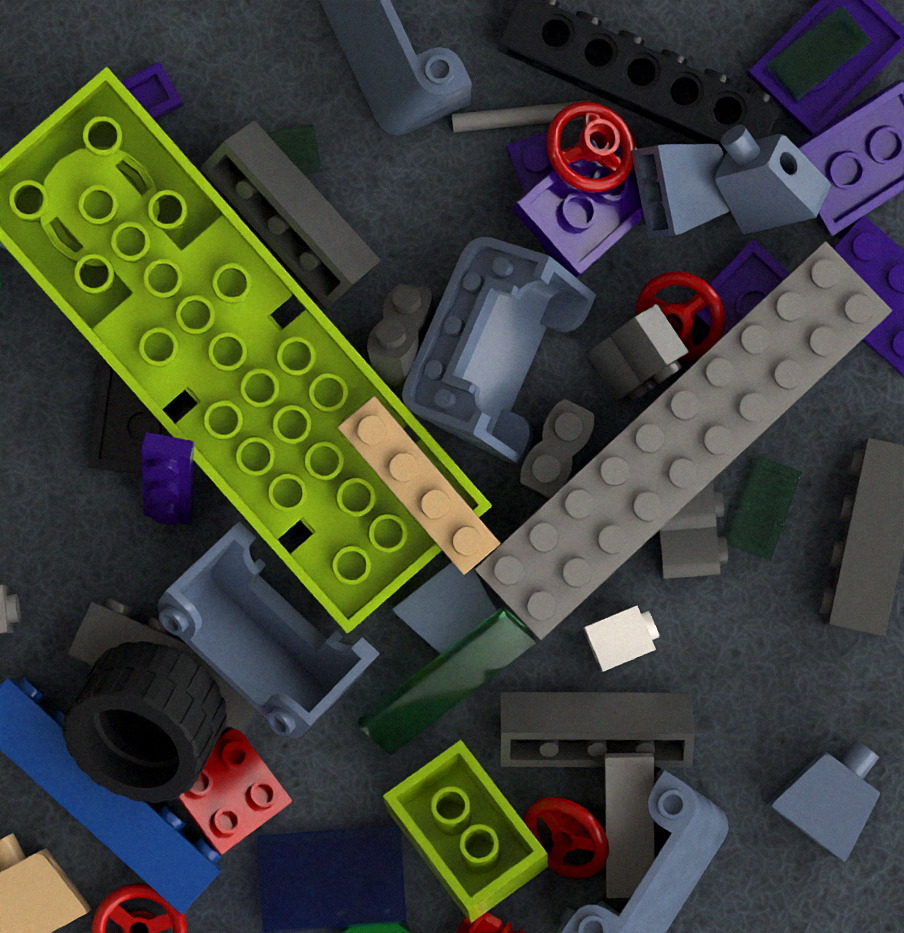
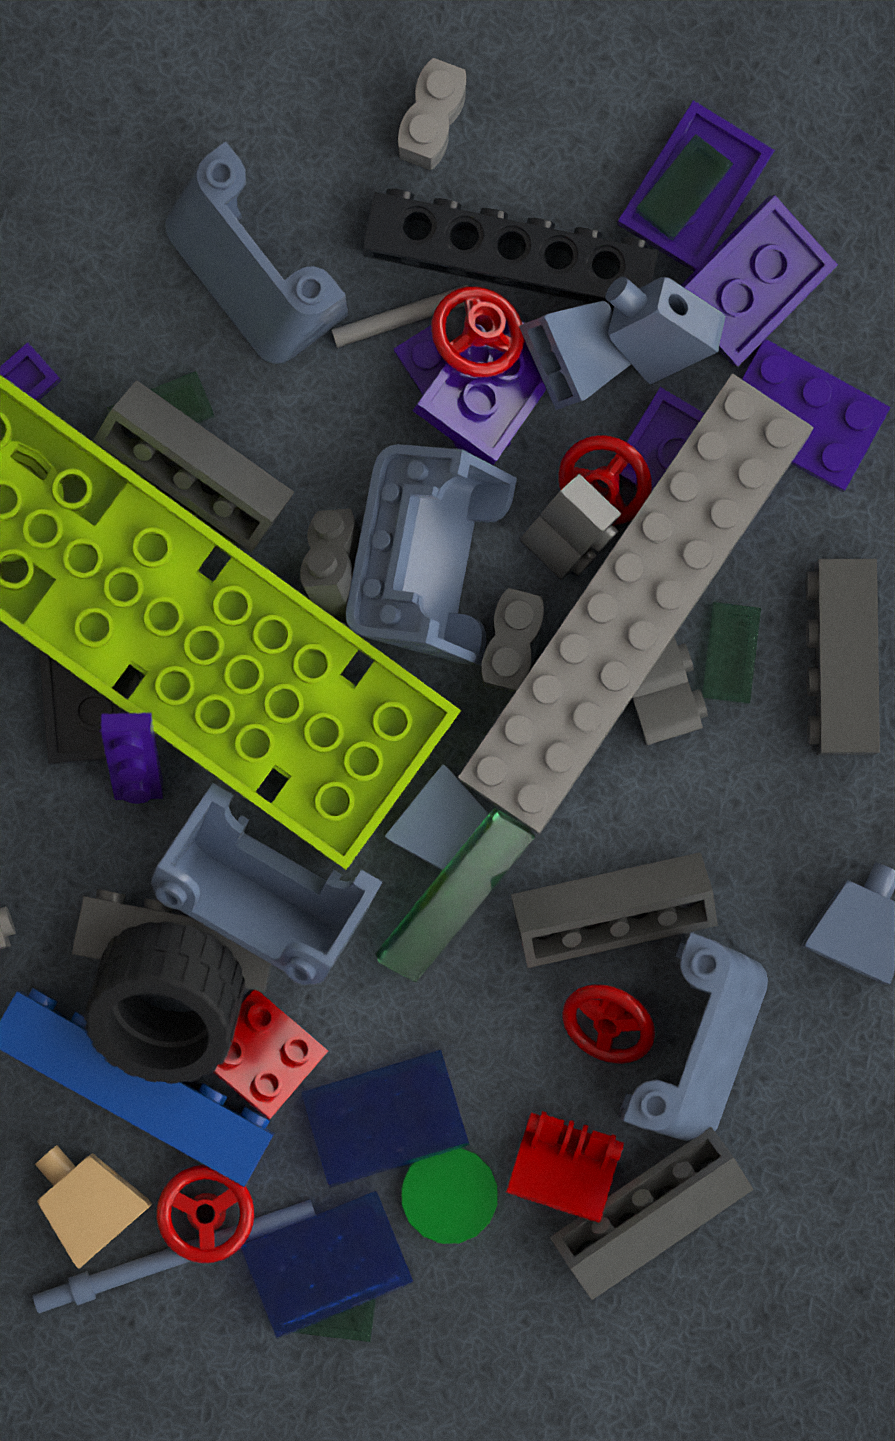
camera: 15 degrees left, 0 degrees up
tan plate [337,396,501,575] -> none
lime brick [383,740,548,923] -> none
white brick [583,606,659,672] -> none
light grey tile [604,753,655,898] -> none

